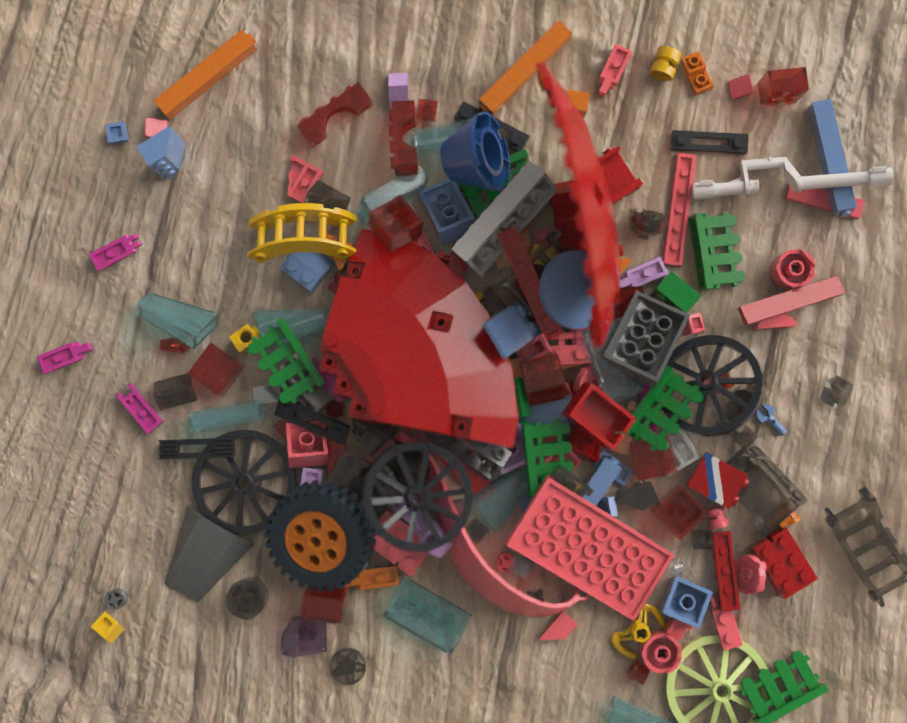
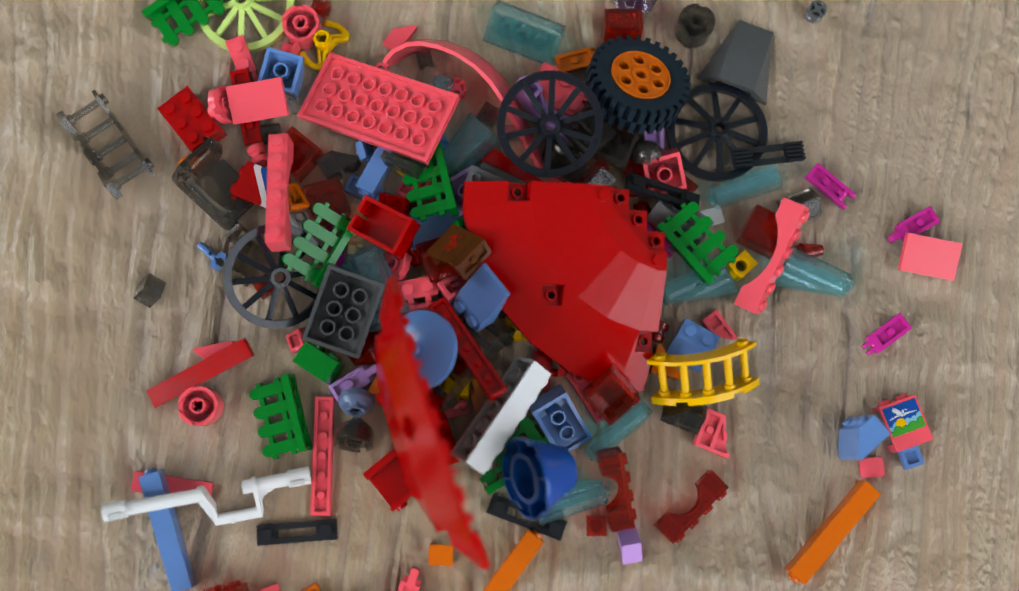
camera: 170 degrees right, 5 degrees down
none -> coral tile [225,77,290,125]
none -> coral arch [265,133,294,252]
none -> orange slope [288,183,310,214]
none -> sand blue piece [338,388,375,418]
none -> reddish brown panel [427,224,492,280]
none -> clear smoke hair [632,140,662,164]
none -> coral tile [700,309,738,340]
none -> coral arch [734,197,810,314]
none -> panel [872,393,933,453]
none -> coral tile [897,233,963,281]

